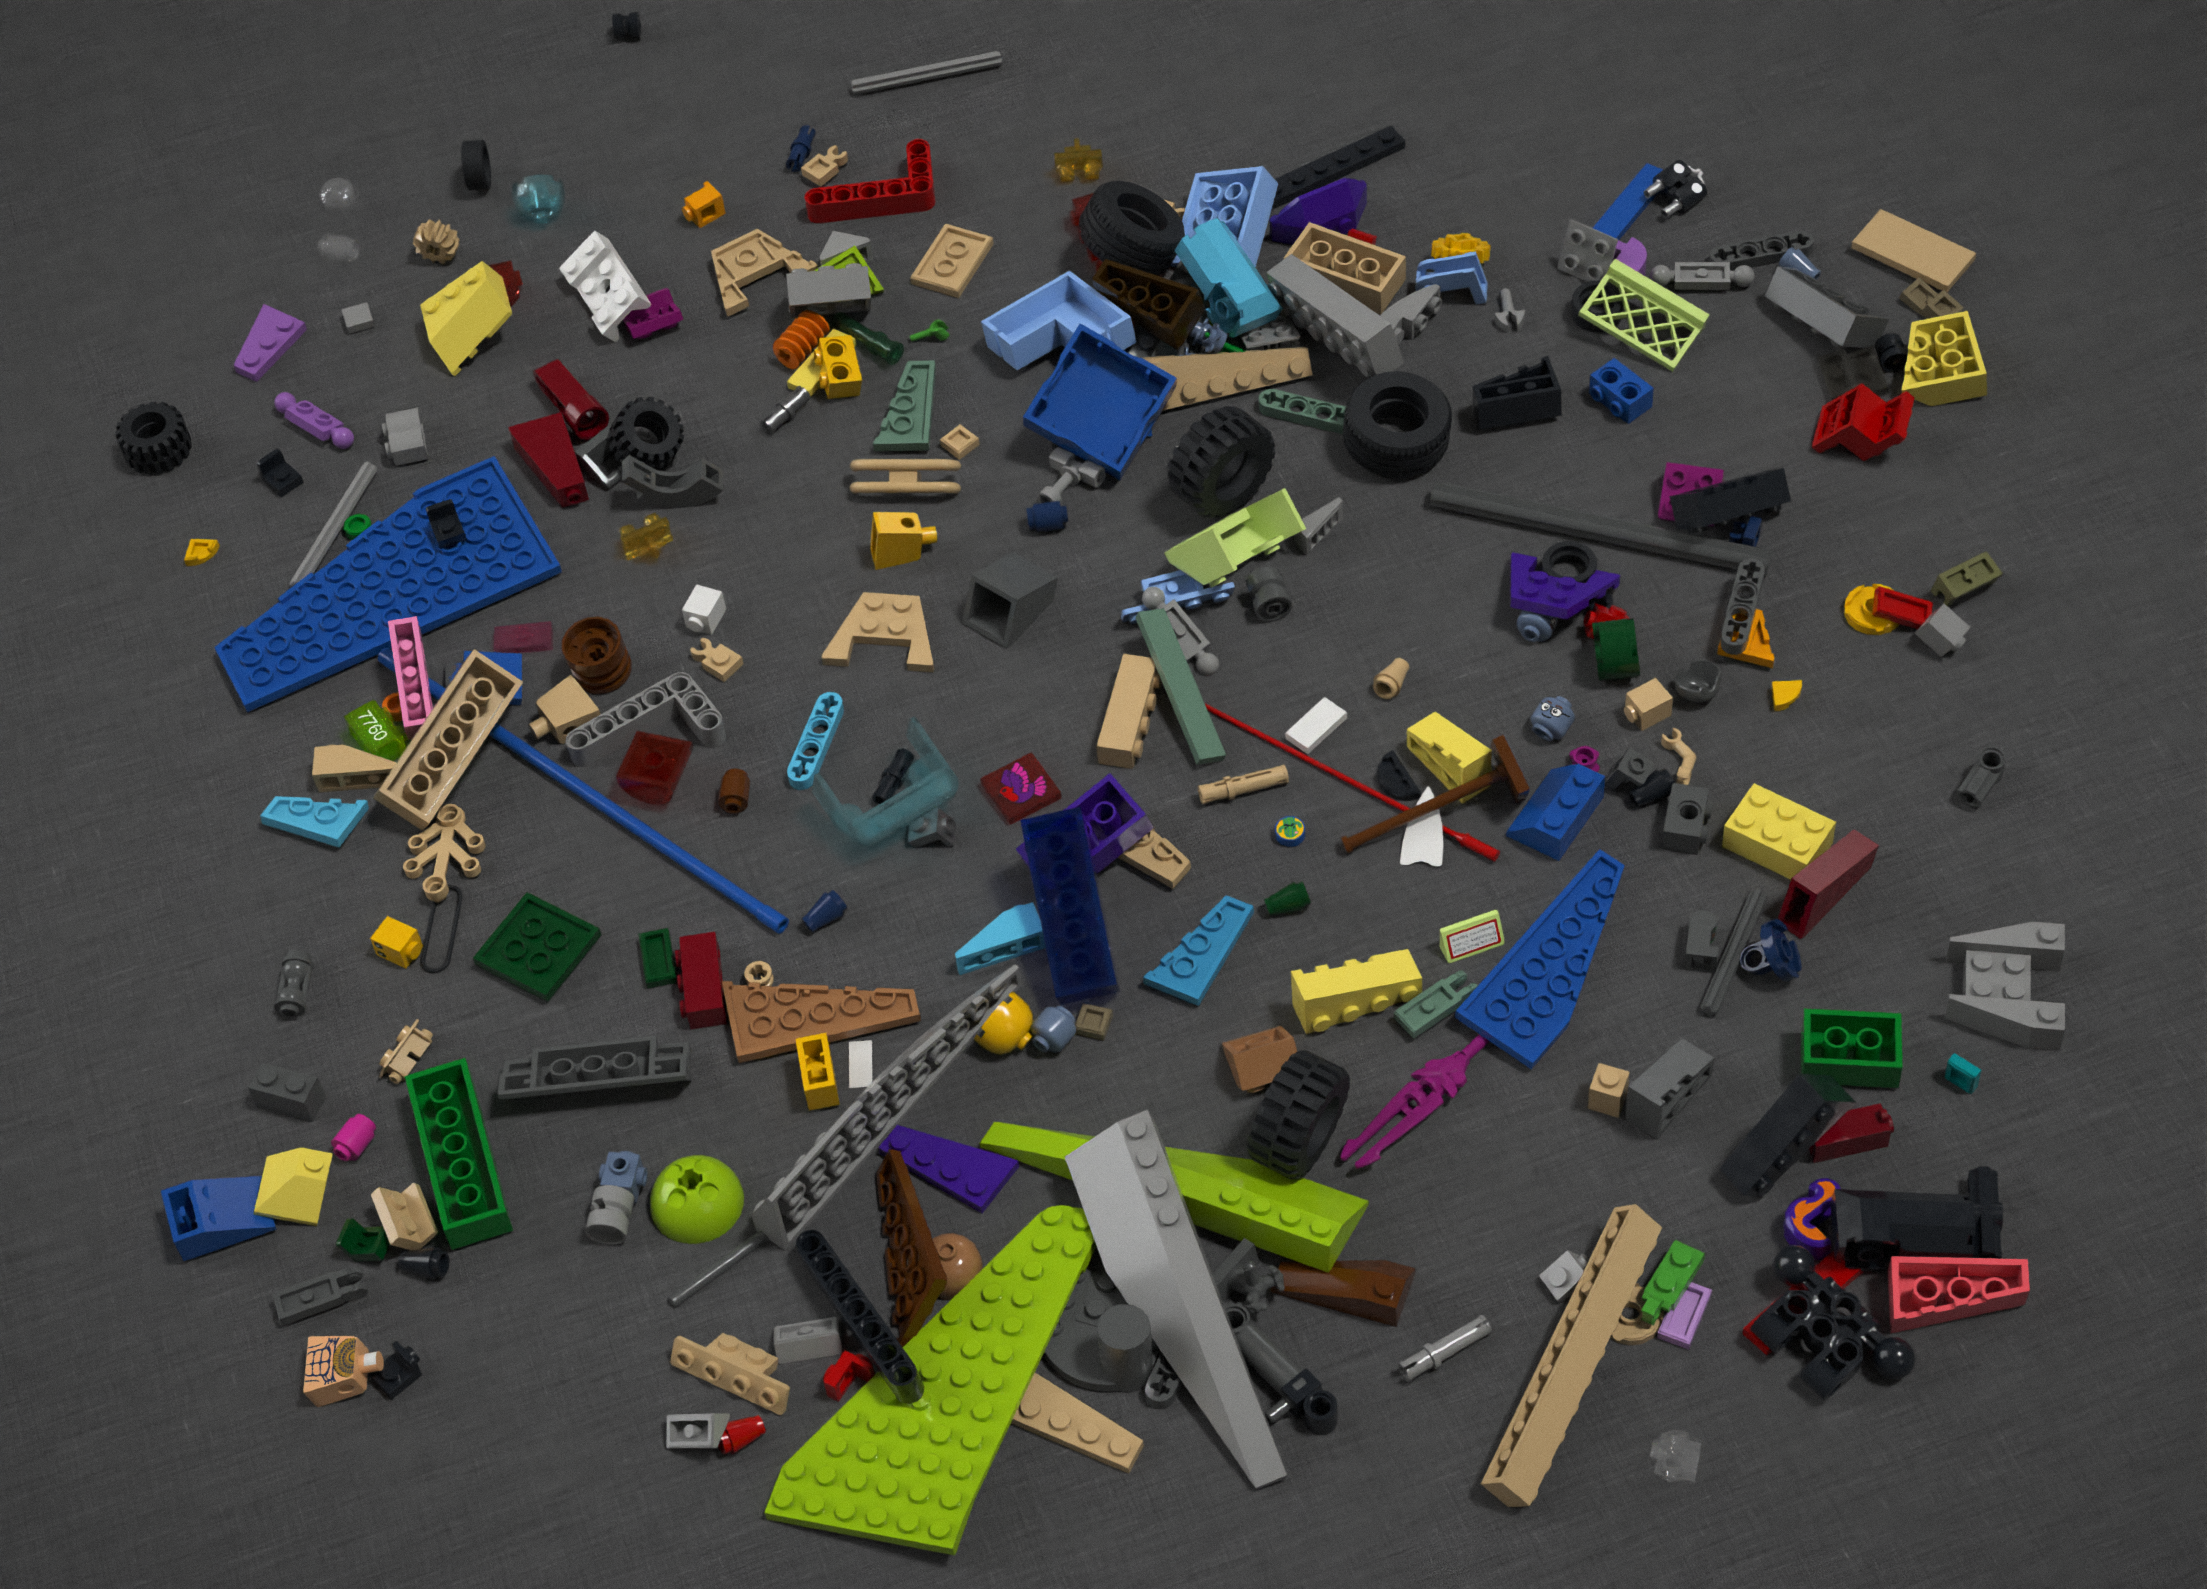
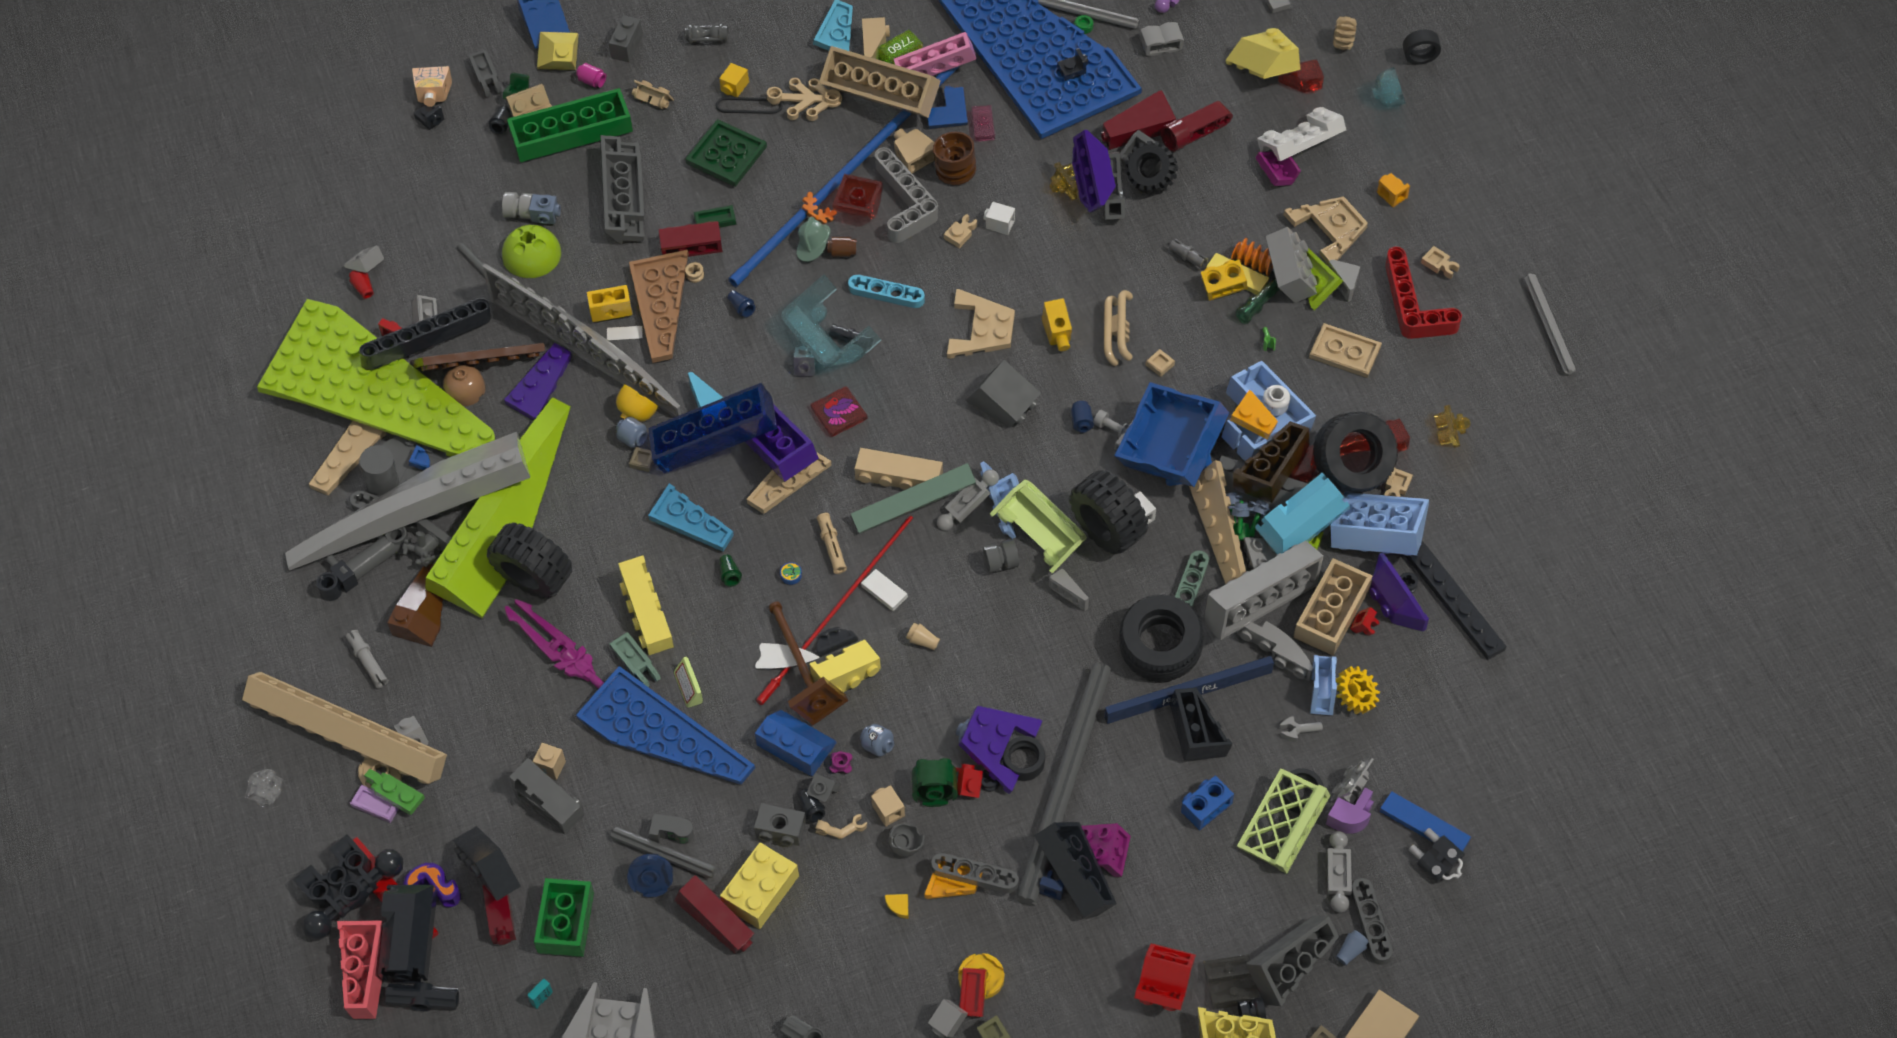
camera: 85 degrees right, 5 degrees up
black wheel [612,12,641,39] -> none
tan bracket [670,1333,790,1415] -> none
dark blue pin [786,125,816,172] -> none
sand green wing [873,360,936,451] -> none
medium nougat slope [1222,1026,1297,1093] -> none
none -> blue tile [409,445,430,470]
none -> sand green piece [797,217,831,262]
none -> orange animal [802,192,837,224]
none -> dark purple wedge [1072,130,1116,212]
none -> dark blue tile [1105,656,1274,724]
none -> light orange wing [1230,390,1278,439]
none -> white head [1262,385,1290,416]

